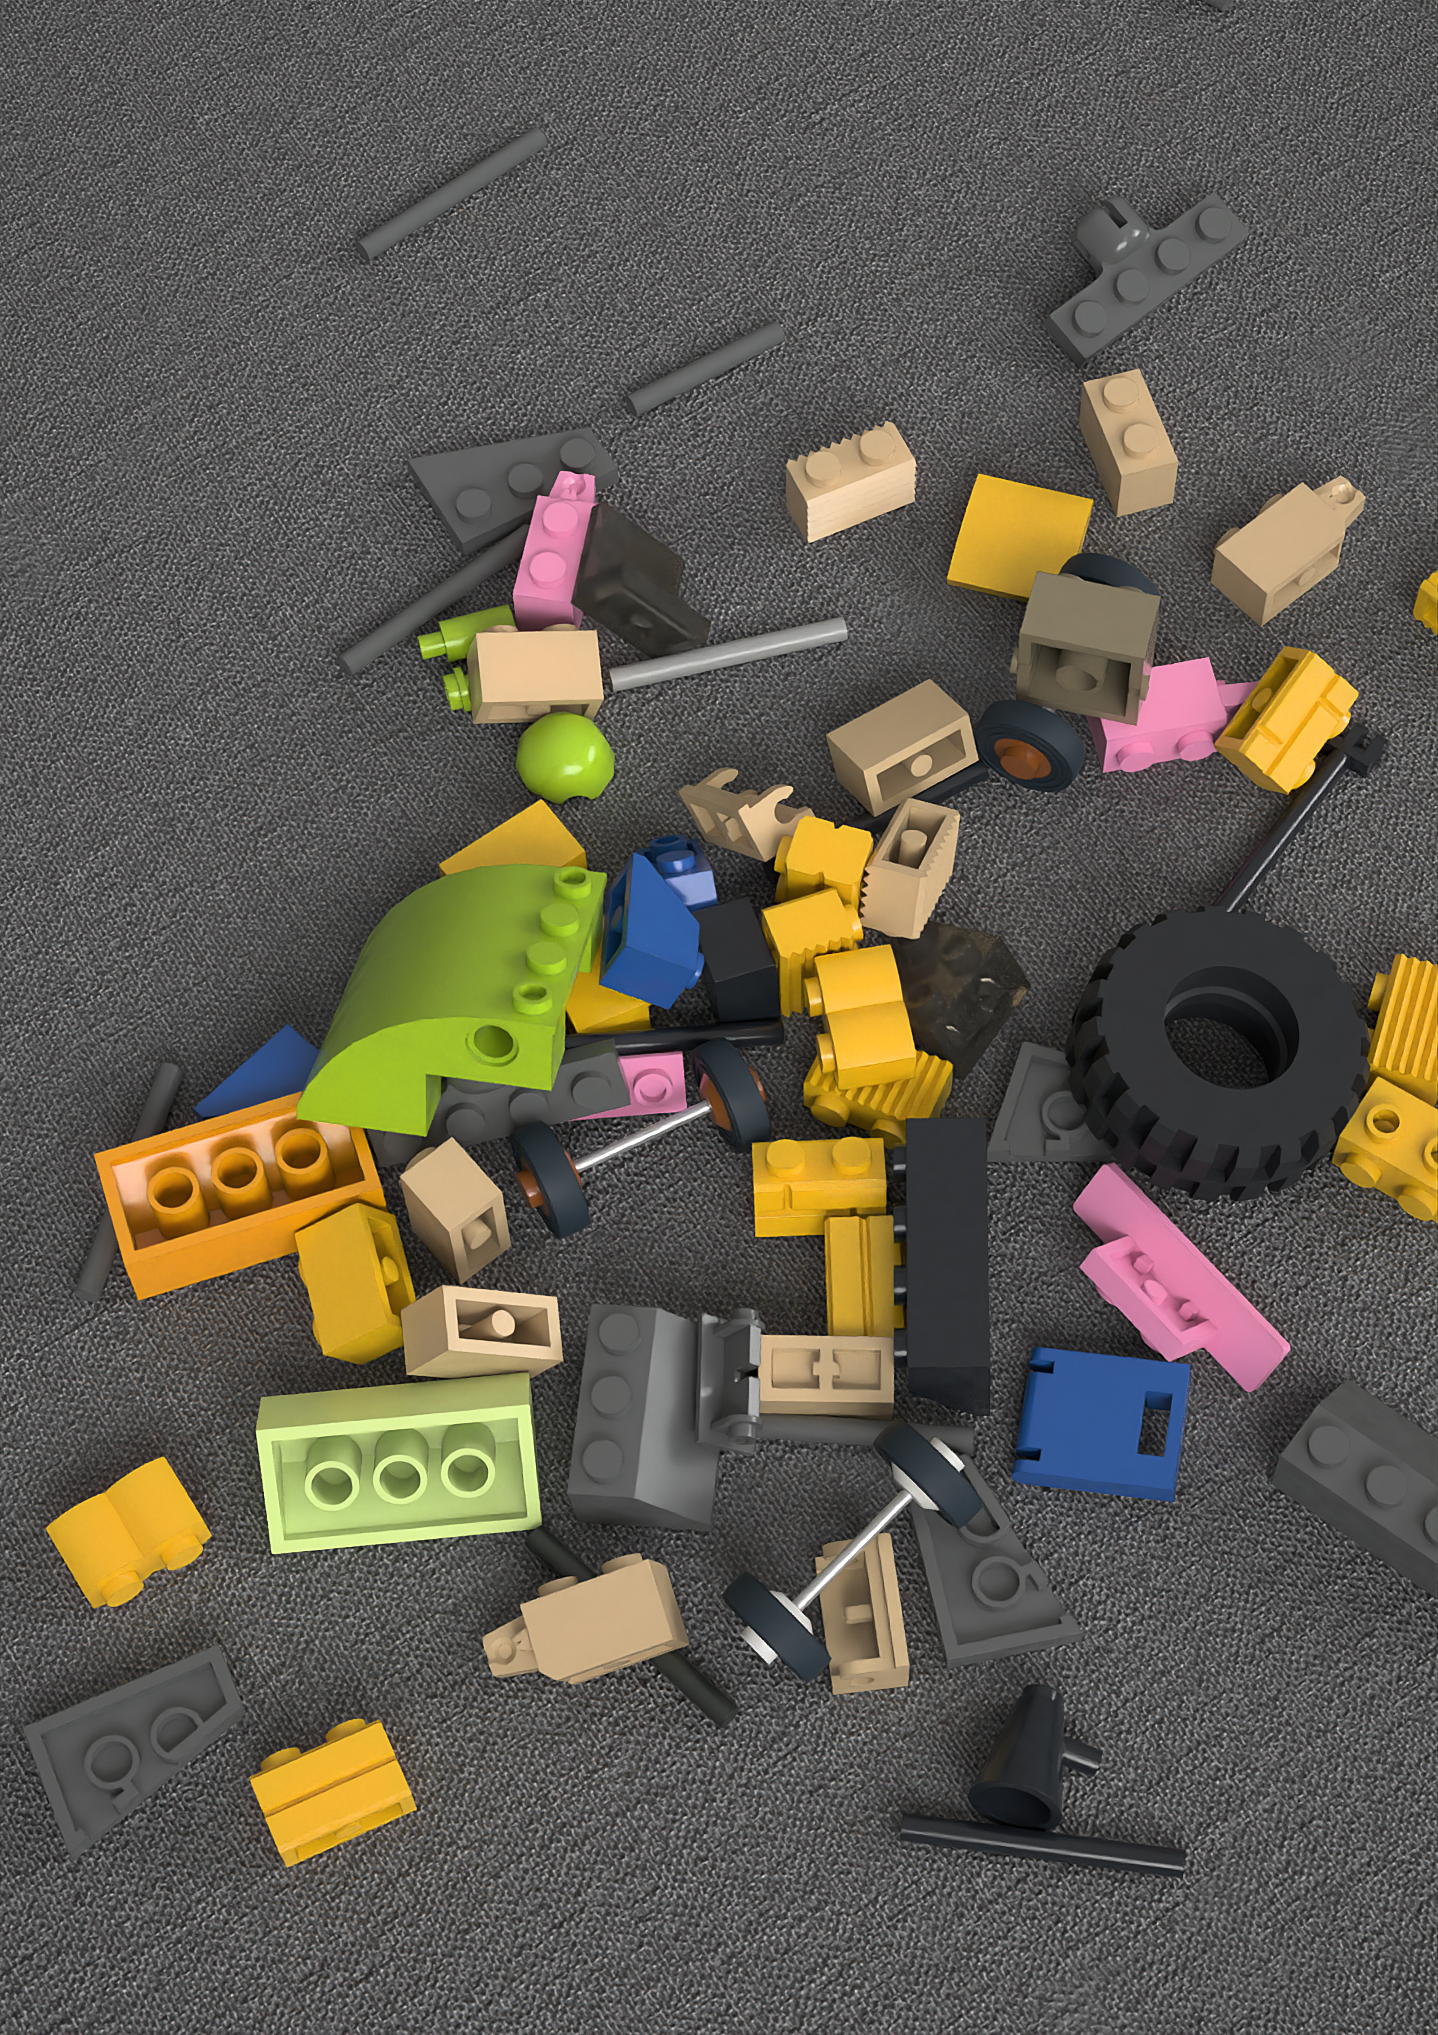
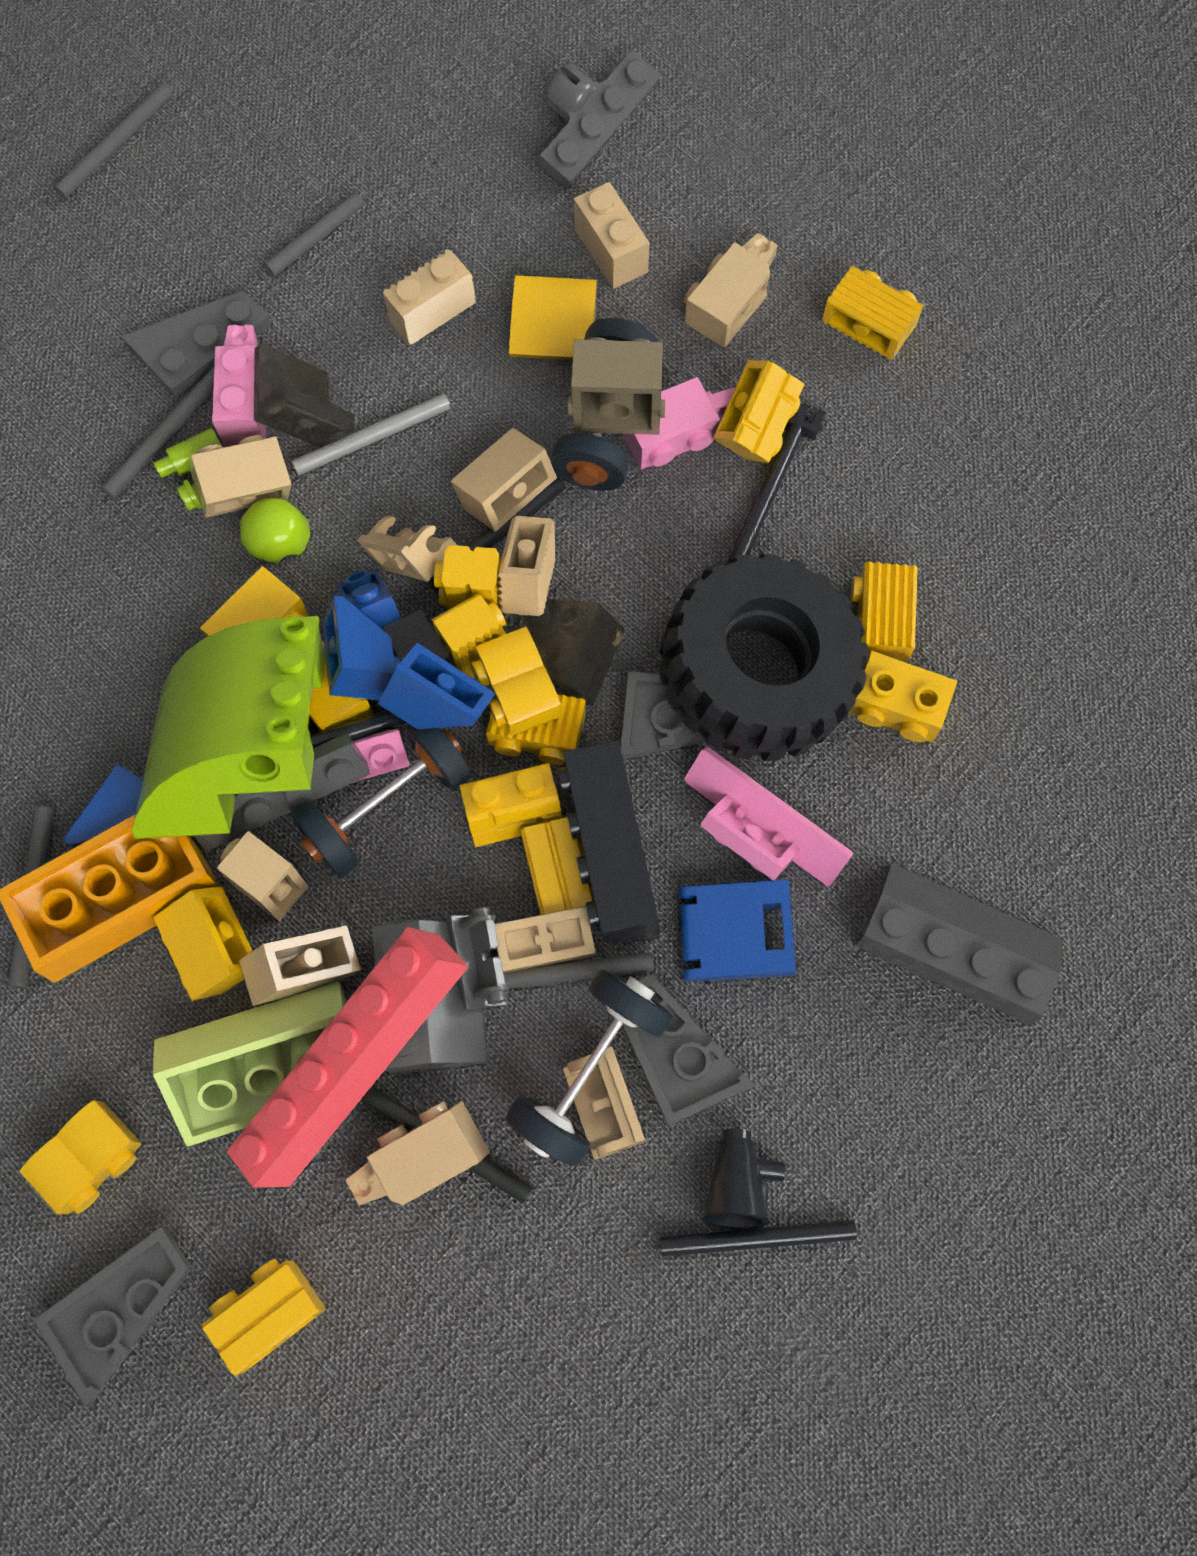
camera: 15 degrees left, 10 degrees up
none -> coral brick [226,927,469,1187]
none -> blue slope [378,643,495,729]

